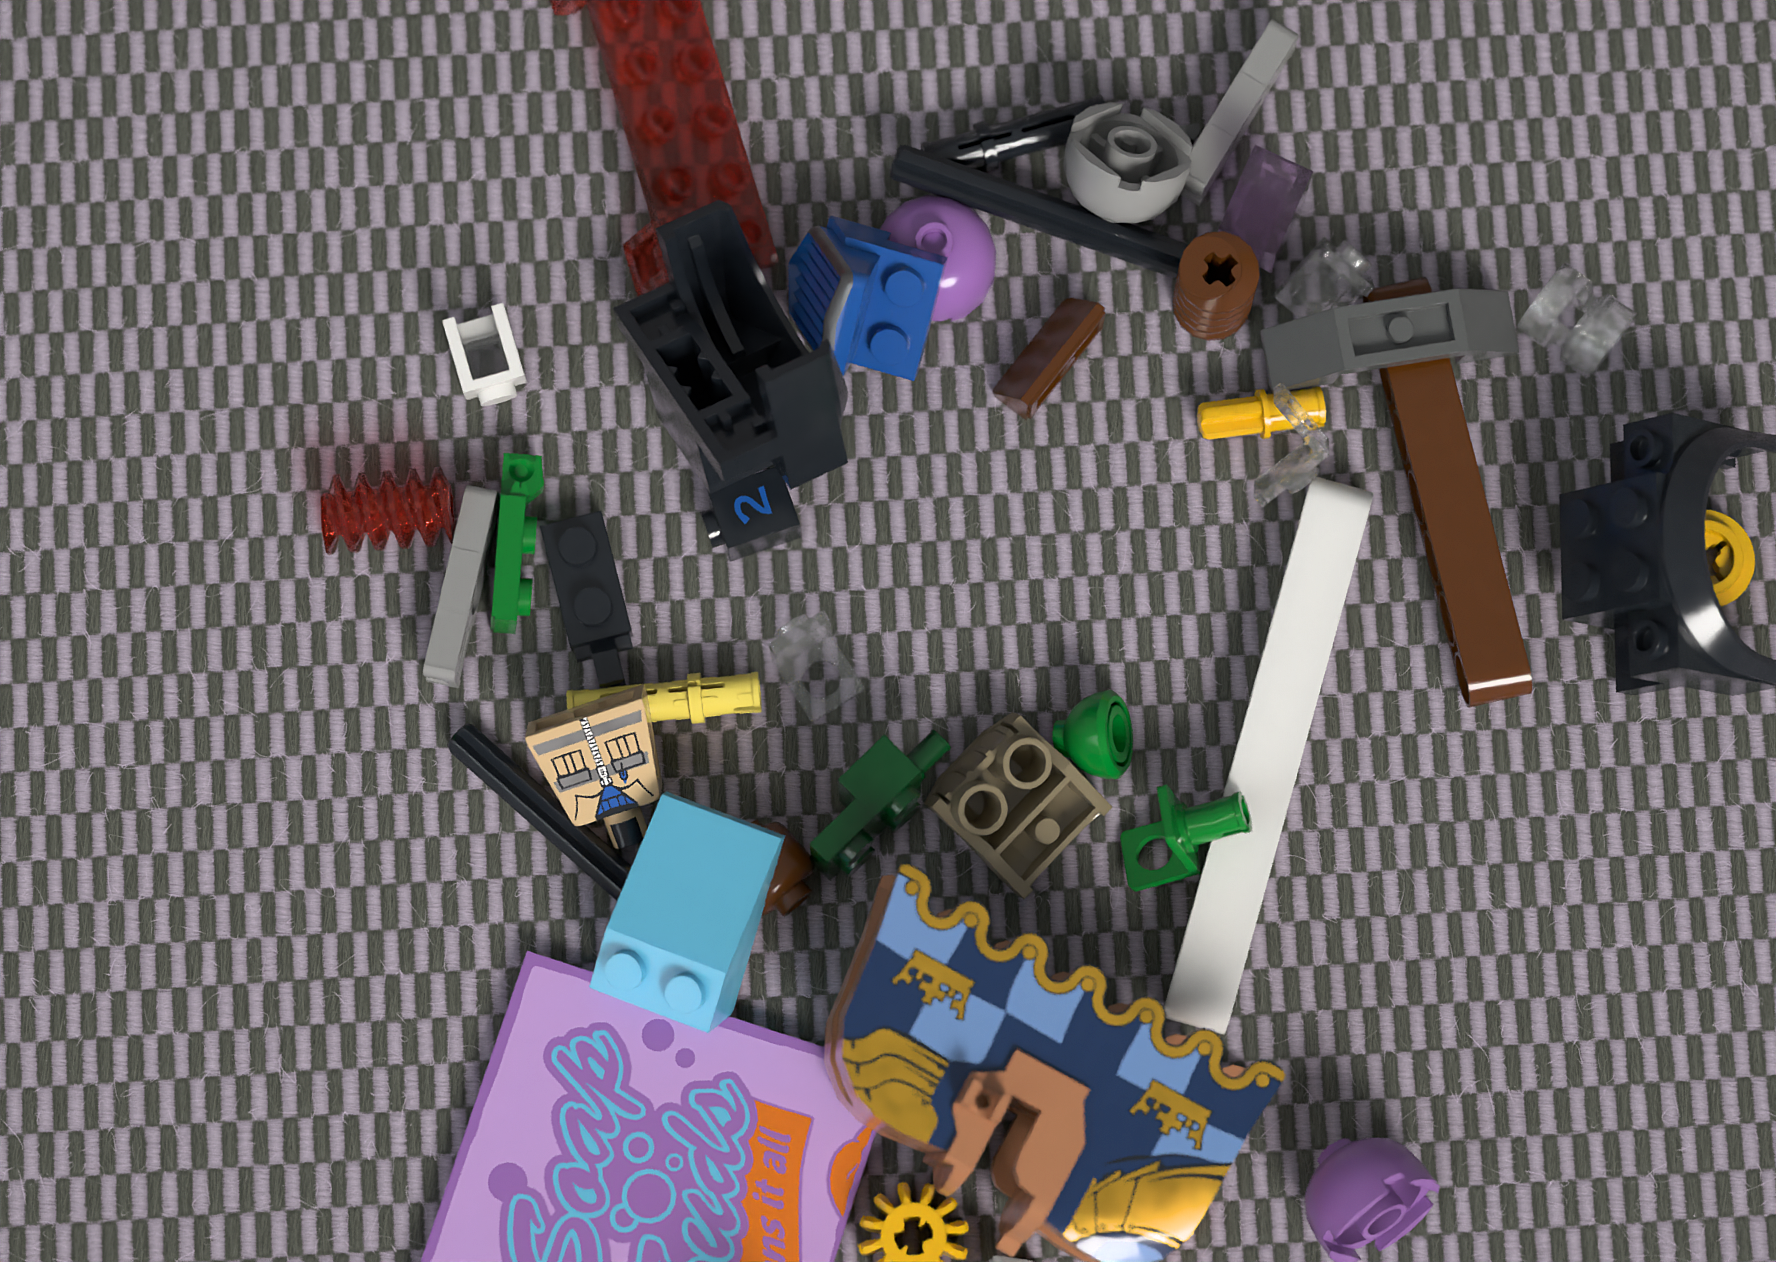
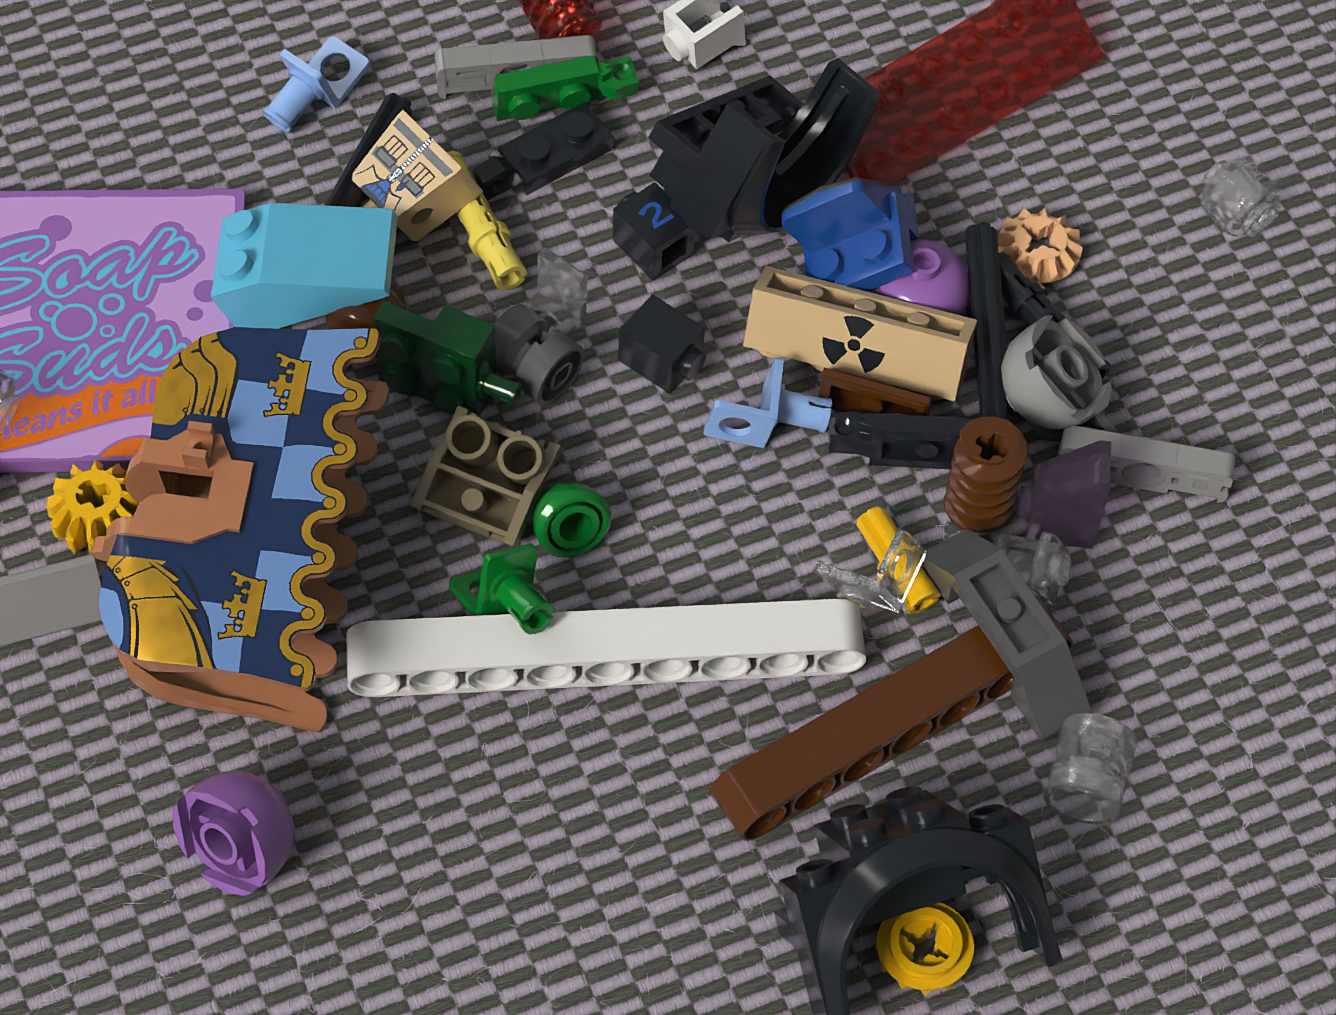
camera: 65 degrees right, 20 degrees down
none -> light blue bracket [262,36,370,133]
none -> dark grey wheel [493,304,585,406]
none -> black brick [618,294,706,394]
none -> light blue bracket [703,358,832,448]
none -> tan brick [743,266,977,401]
none -> black hinge [828,411,974,470]
none -> light nougat gear [998,207,1083,283]

